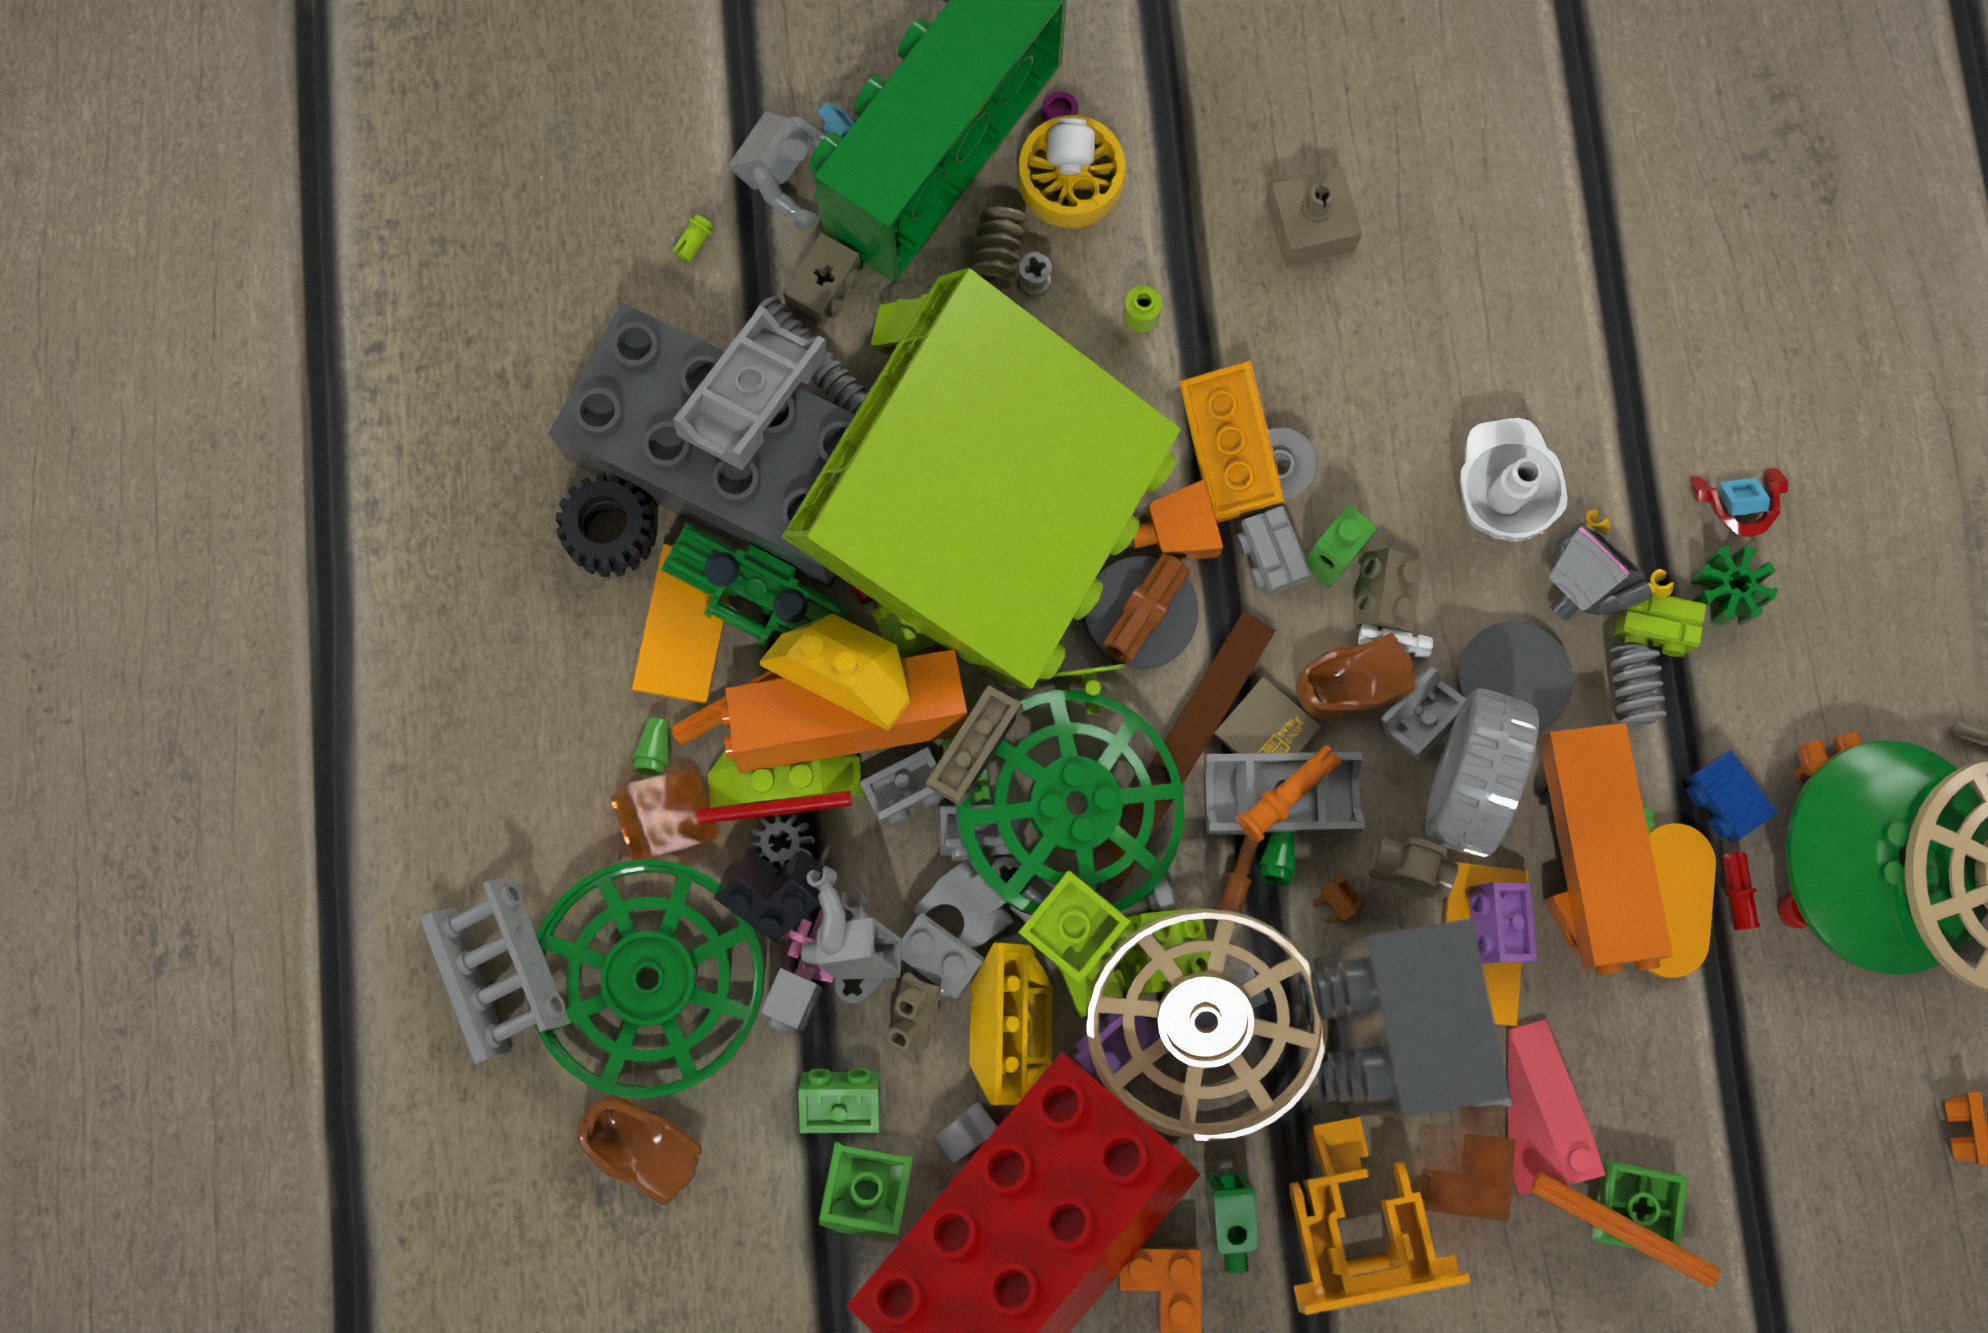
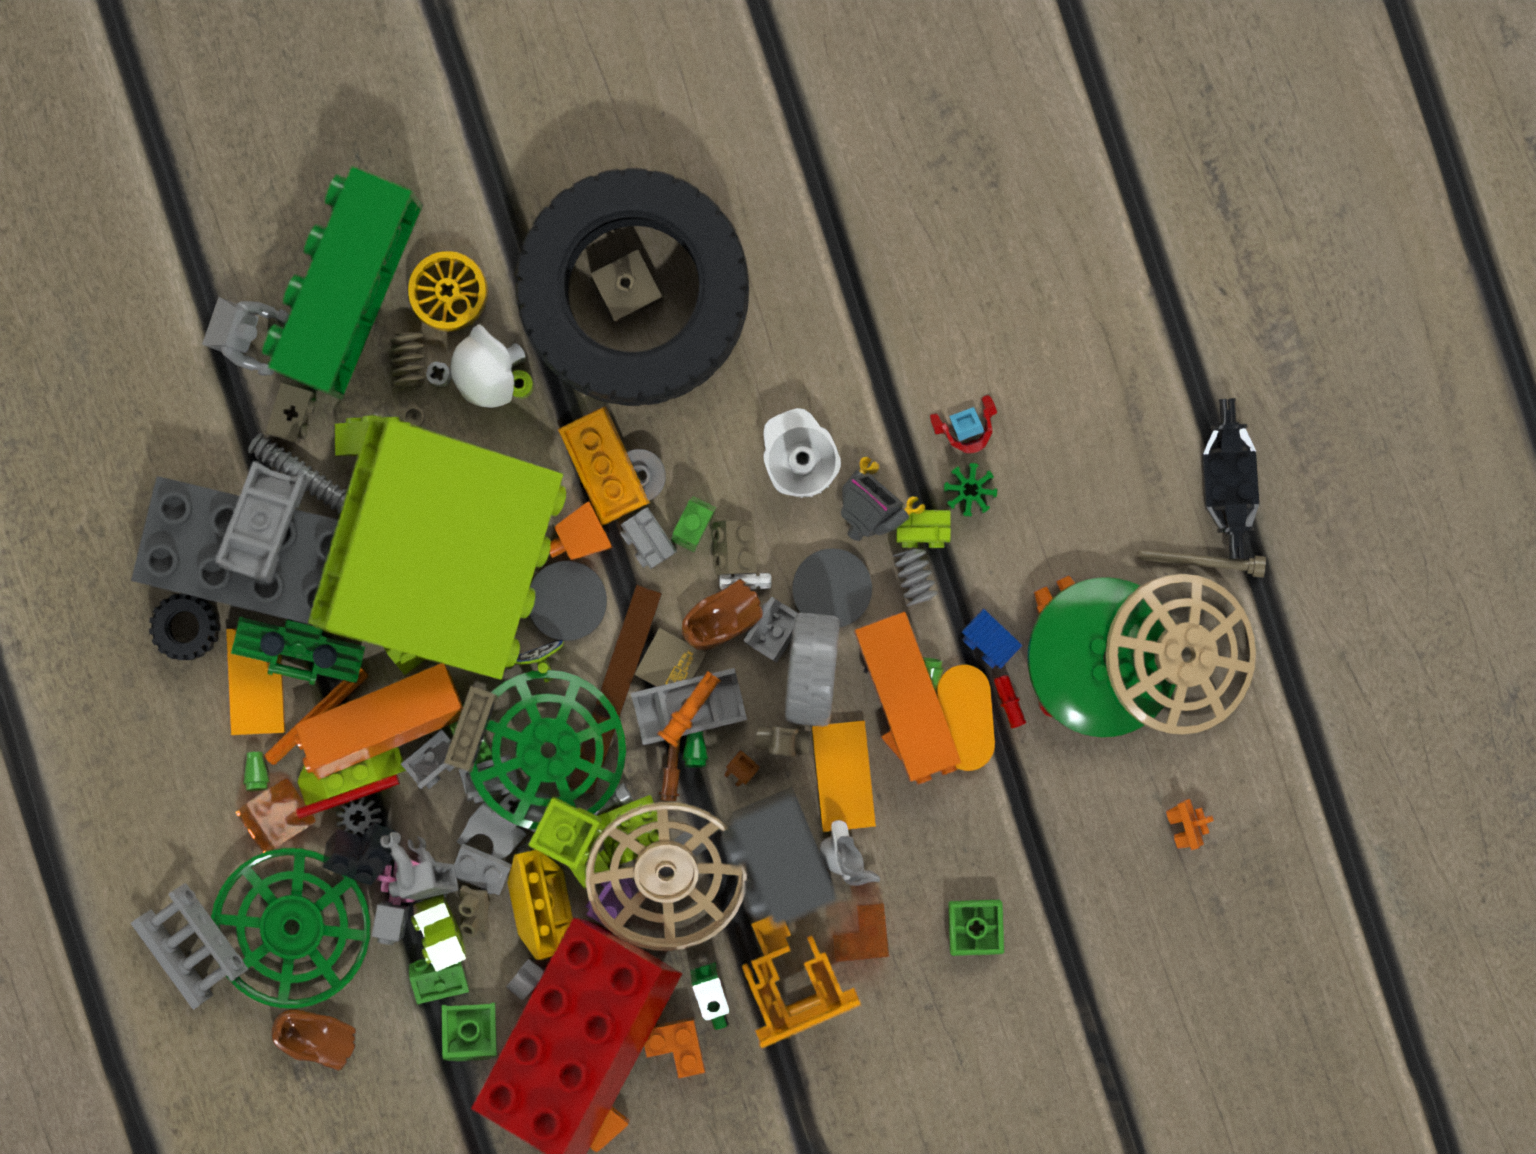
camera: 10 degrees left, 10 degrees up
lime pin [671,214,714,264] -> none
yellow wedge [759,614,910,731] -> none
medium azure plate [818,102,854,138] -> none
magenta tile [1042,91,1079,122] -> none
white head [1046,118,1095,175] -> none
dark orange piece [1102,553,1190,664] -> none
medium lavender bracket [1469,883,1537,964] -> none
coral wedge [1505,1019,1605,1195] -> none
orange axle [1530,1173,1721,1287] -> none
none -> brick [411,894,466,971]
none -> white piece [450,324,525,408]
none -> black tyre [515,168,749,406]

